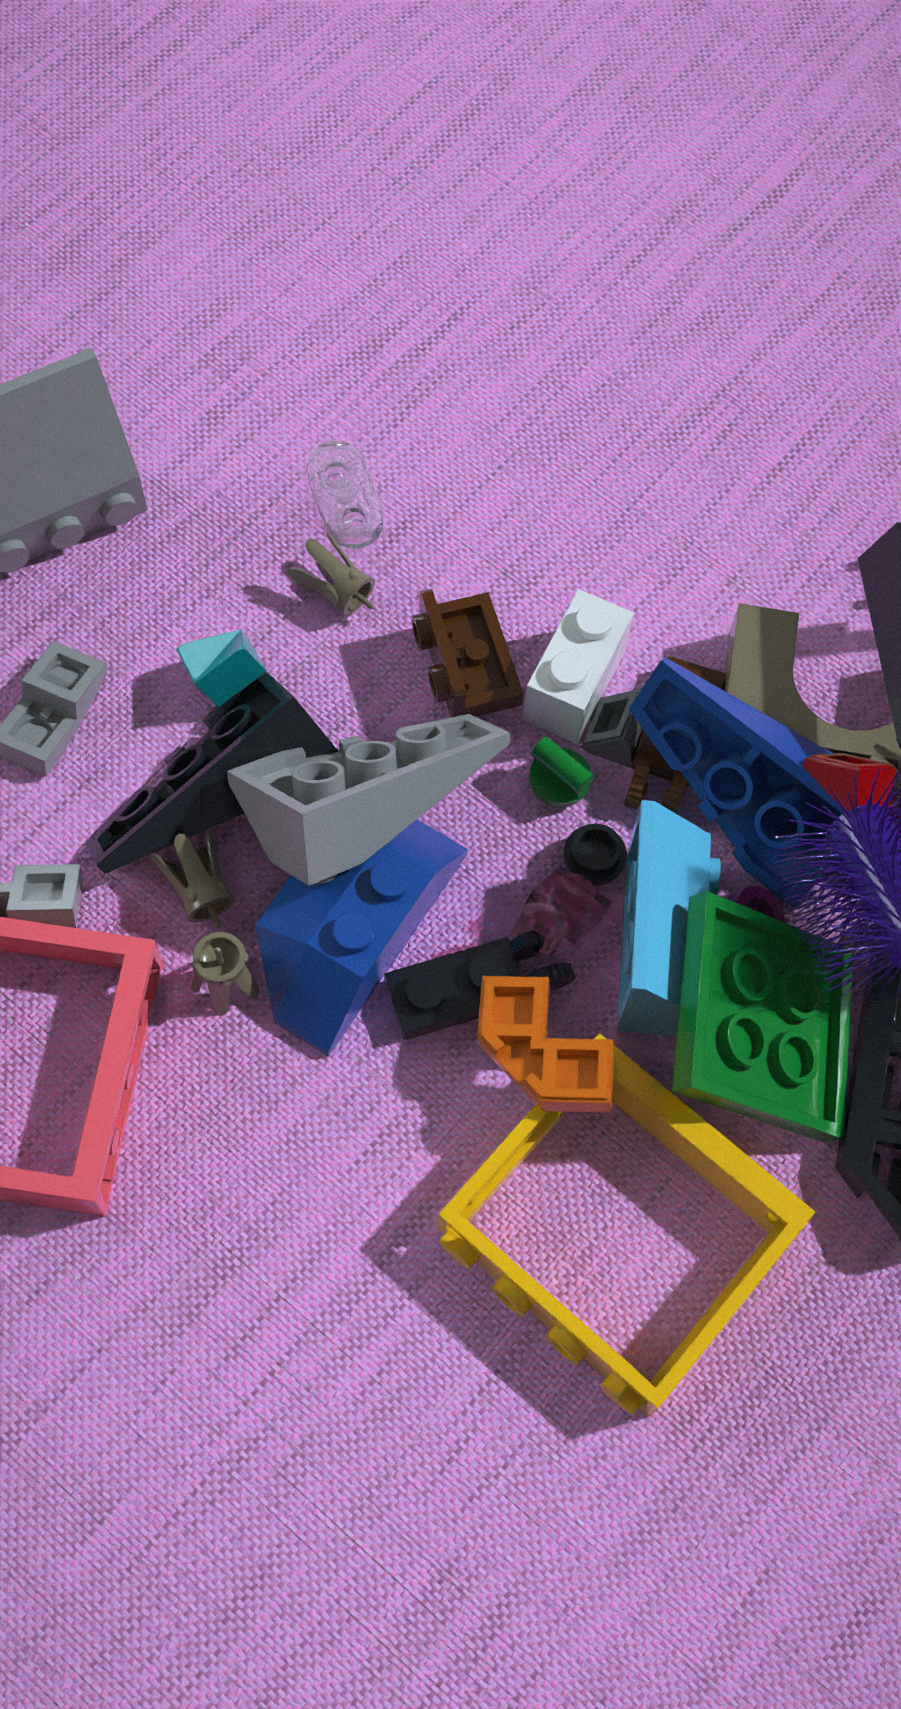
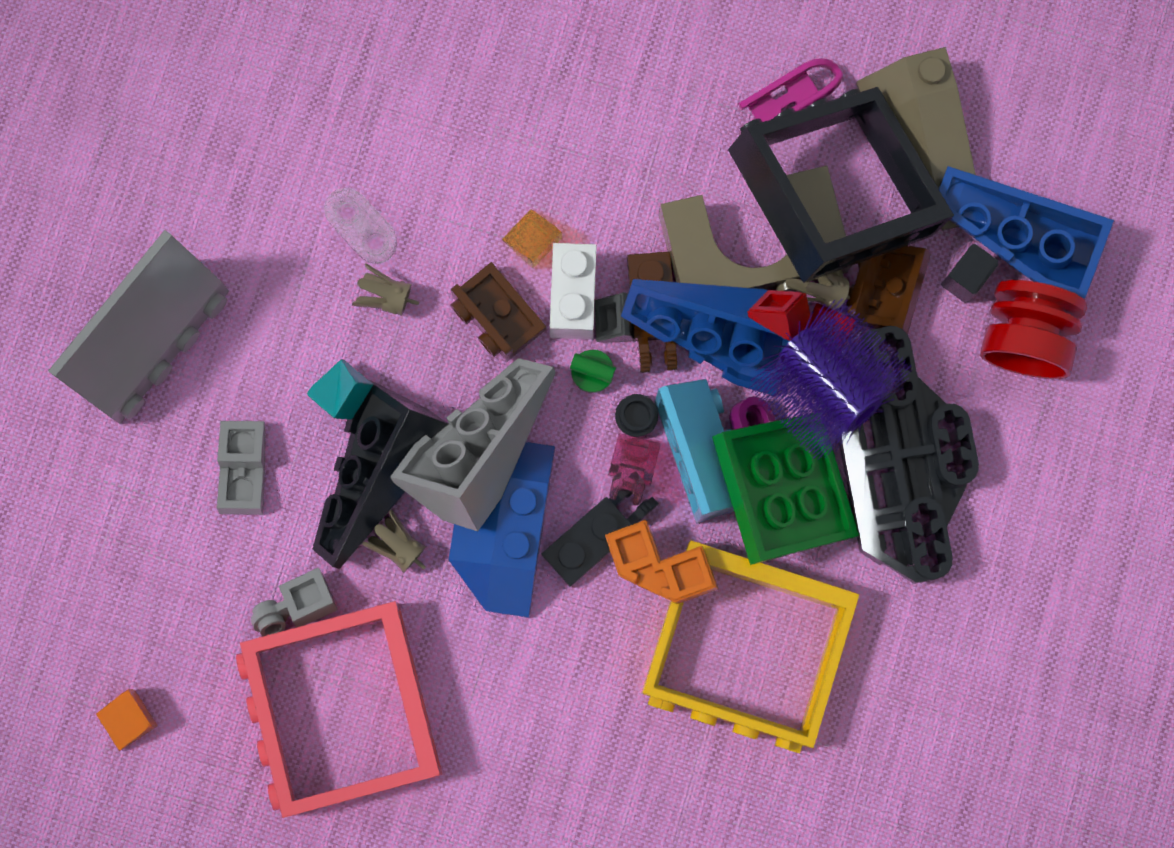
camera: 25 degrees left, 15 degrees up
dark tan piece [191,932,259,1016] -> none
none -> clear yellow slope [502,209,562,269]

